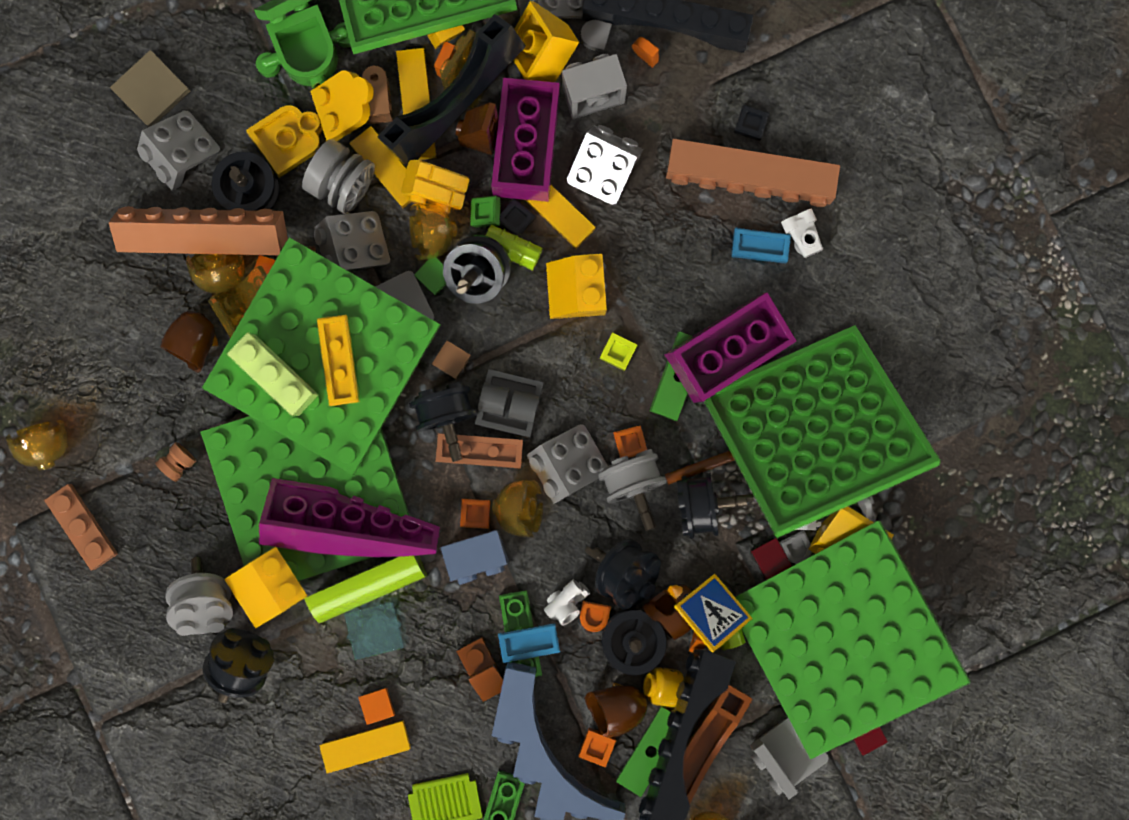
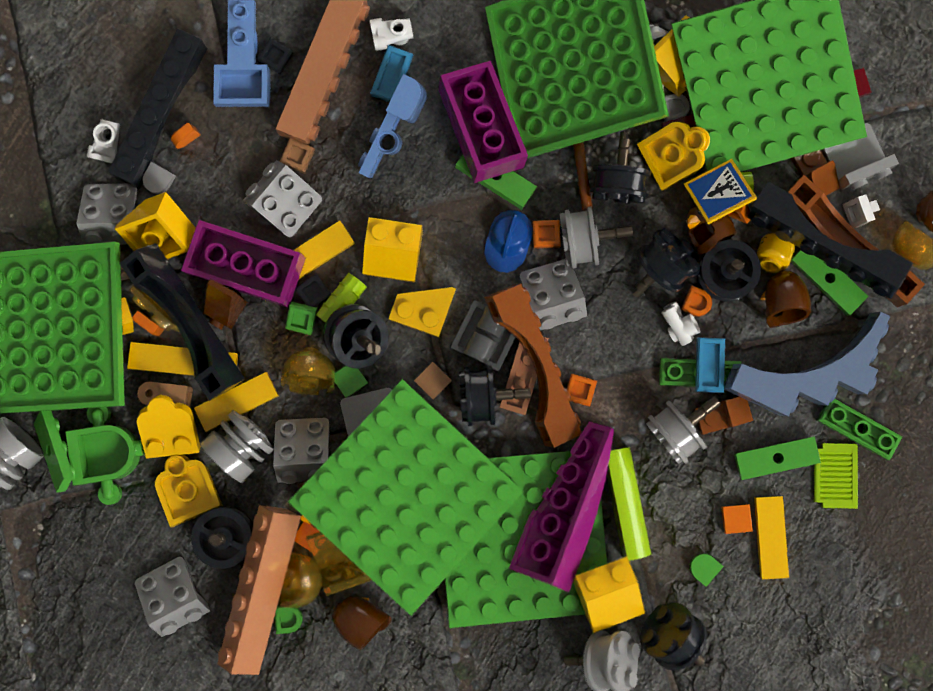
camera: 80 degrees left, 0 degrees up
dark tan tile [110,50,191,127] -> none
nougat wheel [155,442,197,482] -> none
yellowish green brick [227,332,319,416] -> none
yellow tile [317,315,360,406] -> none
clear light blue piece [344,602,404,660] -> none
yellow brick [401,160,470,214] -> none
sand blue brick [440,530,510,585] -> none
clear yellow cylinder [492,479,543,537] -> none
light grey brick [562,54,627,120] -> none
orange plate [578,728,616,767] -> none
neon yellow tile [600,332,637,371] -> none
none -> medium blue plate [214,0,270,107]
none -> bright green tile [275,605,303,634]
none -> medium nougat tile [279,138,315,174]
none -> medium blue plate [358,74,427,178]
none -> yellow wing [389,287,456,337]
none -> blue piece [484,210,533,273]
none -> dark orange arch [484,284,582,448]
none -> yellow plate [637,122,710,190]
none -> light grey wheel [646,397,721,464]
none -> bright green tile [689,554,724,587]
none -> bright green tile [734,436,821,480]
none -> dark orange slope [791,150,840,196]
none -> white tile [842,195,880,228]

